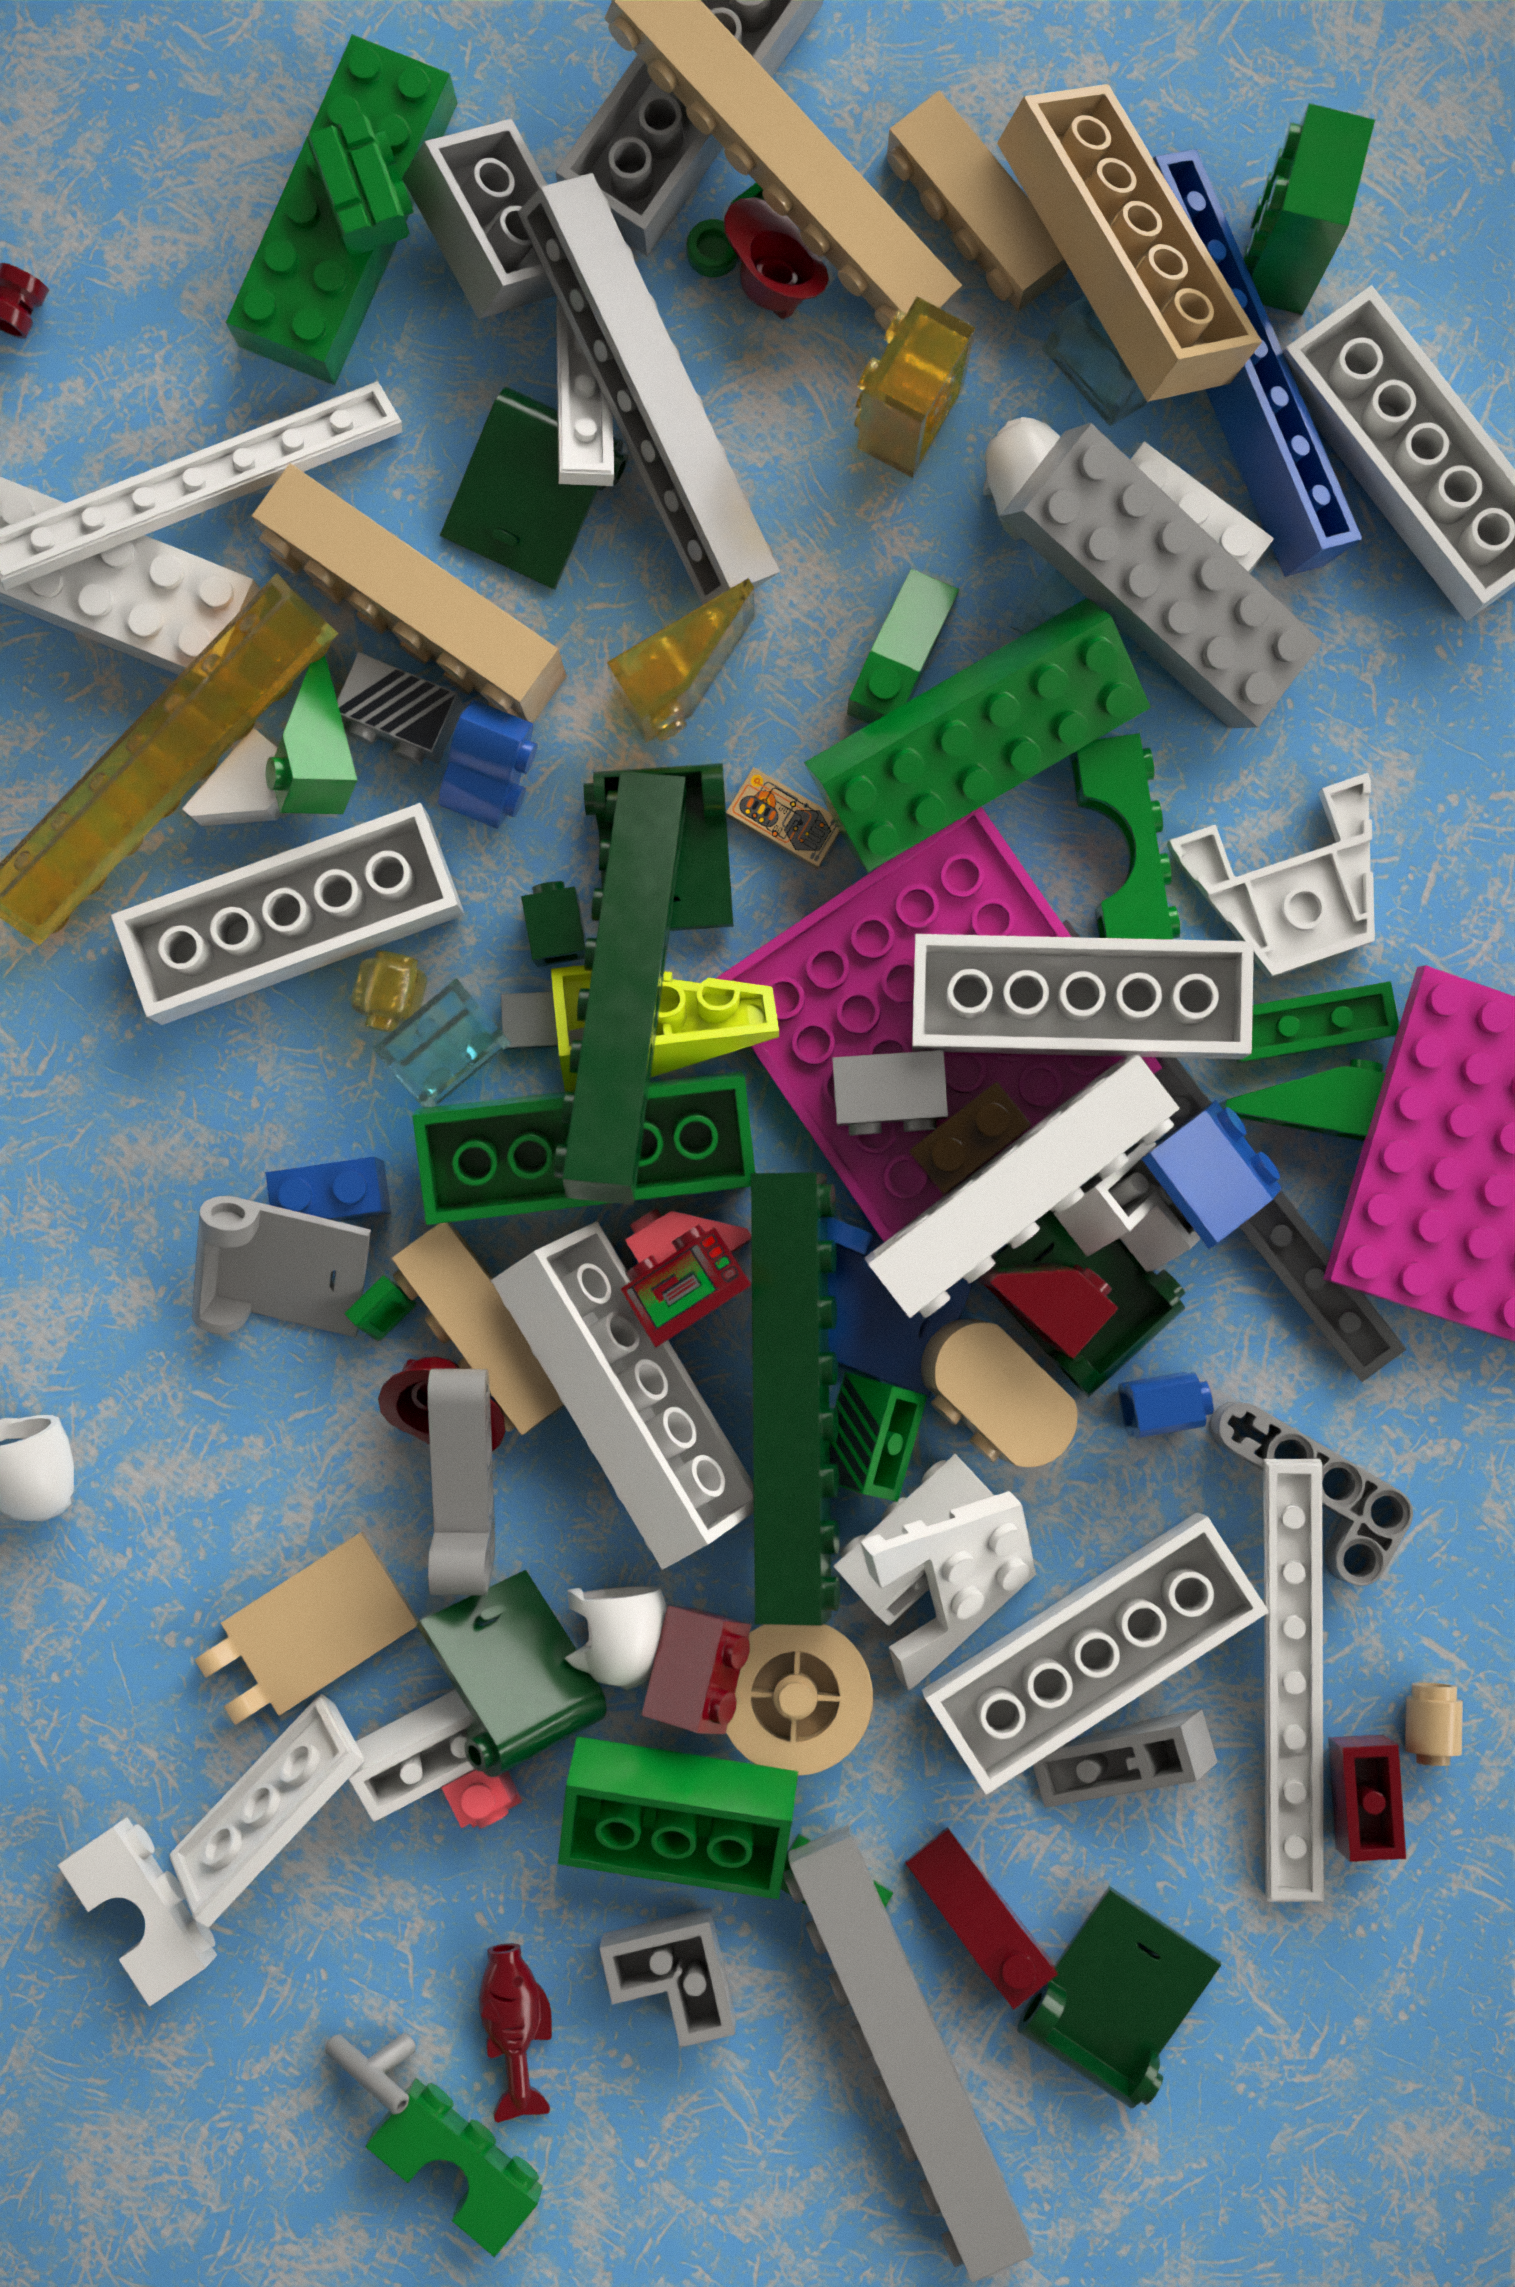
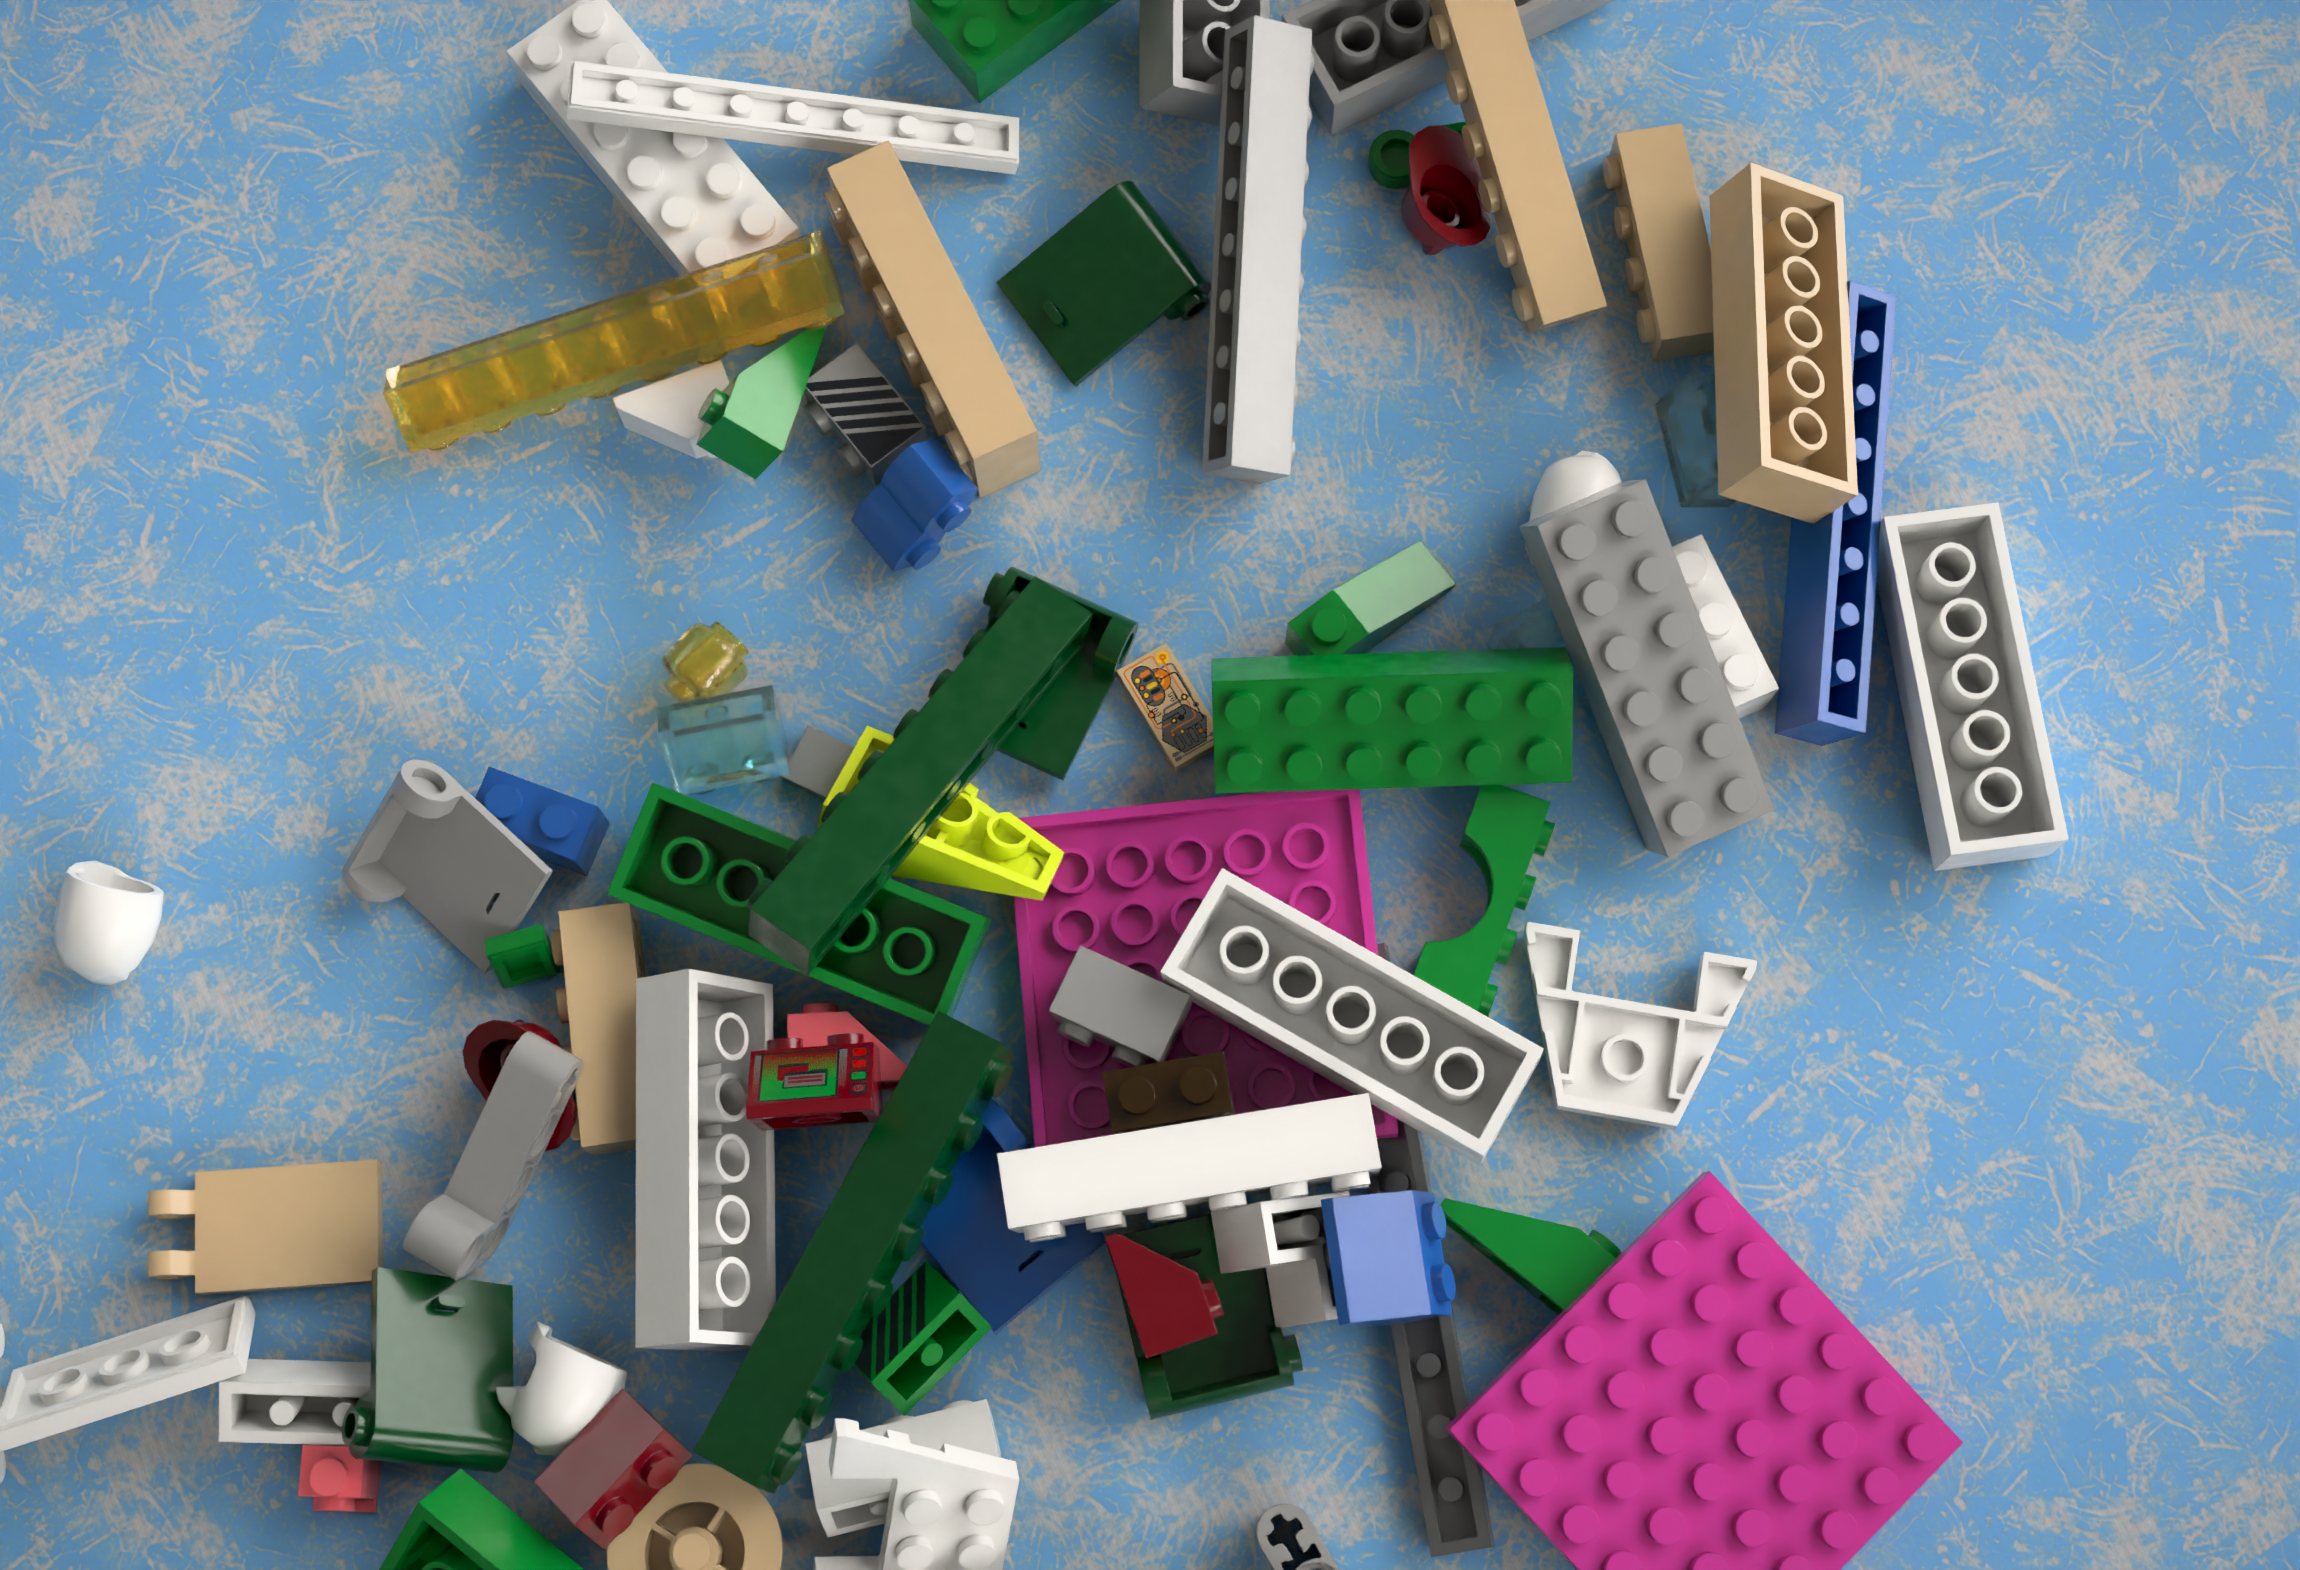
camera: 25 degrees right, 10 degrees down
white brick [111,803,465,1025] -> none
dark green brick [521,881,587,967] -> none
white tile [556,297,614,486] -> none
clear yellow slope [607,578,755,743] -> none
clear yellow brick [854,296,975,478] -> none
tan brick [921,1319,1078,1467] -> none
blue brick [1118,1372,1214,1439] -> none
green plate [1236,981,1399,1064] -> none
green brick [1243,103,1375,315] -> none

